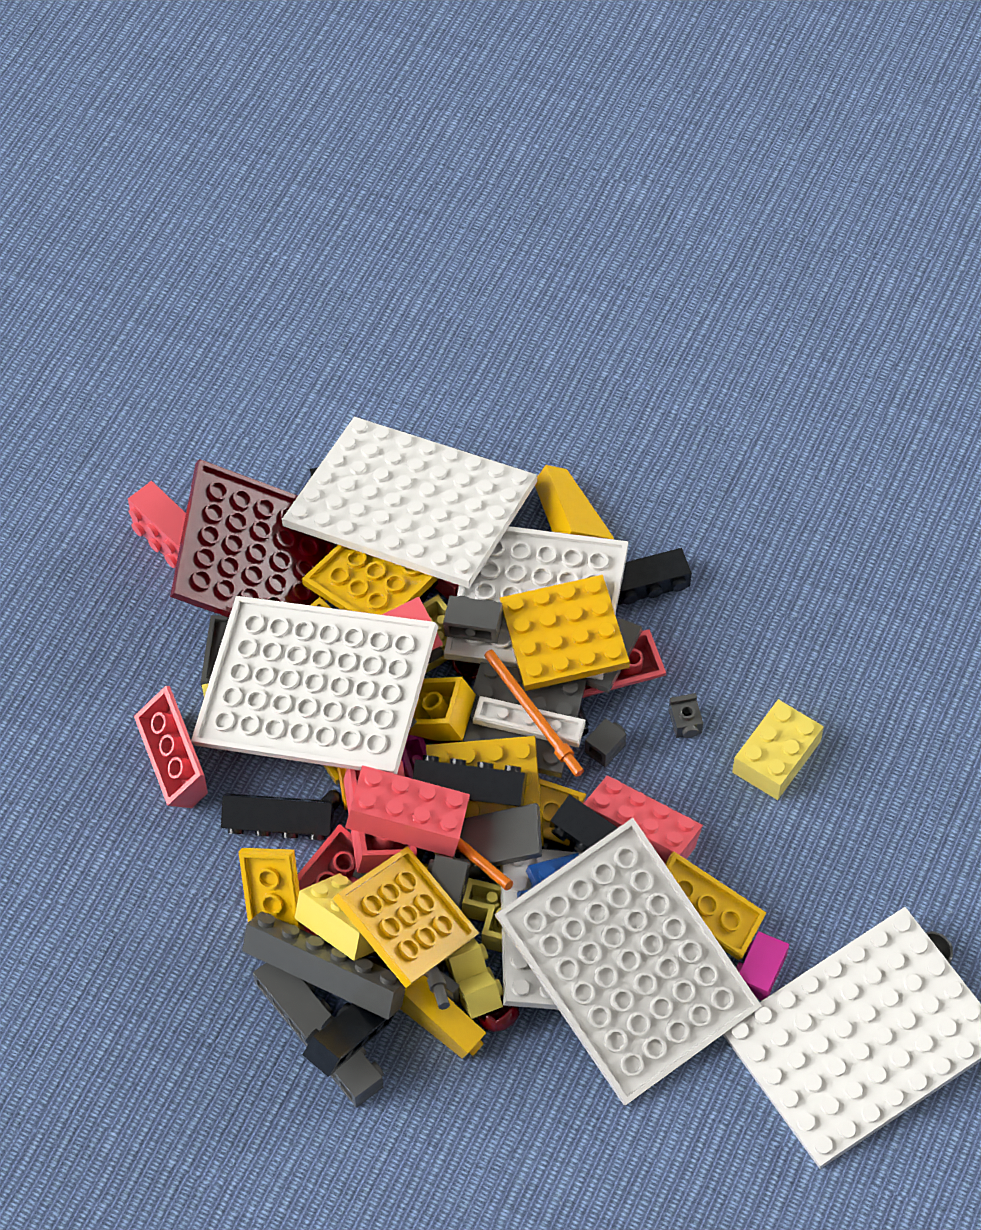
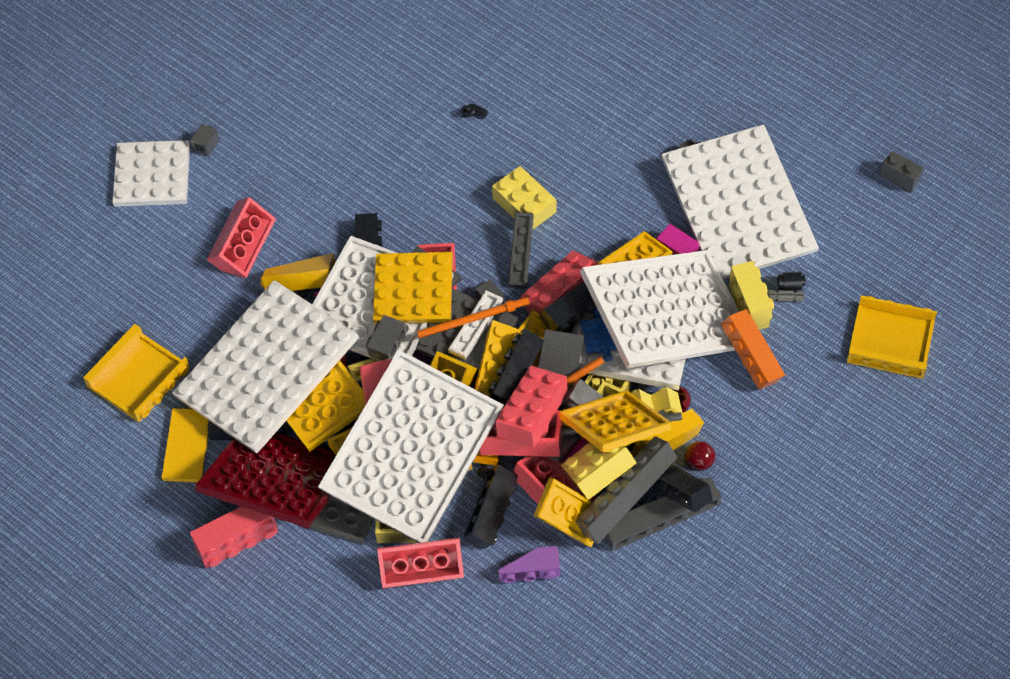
camera: 75 degrees left, 0 degrees up
dark grey brick [668,693,703,738] -> none
none -> yellow panel [83,324,190,422]
none -> white plate [113,140,190,207]
none -> yellow tile [162,408,209,483]
none -> dark grey brick [190,124,220,156]
none -> coral slope [207,197,276,278]
none -> black arm [461,104,488,118]
none -> medium lavender slope [498,546,560,583]
none -> dark grey tile [508,212,534,288]
none -> dark red hair [684,441,716,471]
none -> orange brick [721,309,785,390]
none -> light yellow brick [728,261,774,330]
none -> dark grey axle [767,290,805,302]
none -> black brick [777,271,806,290]

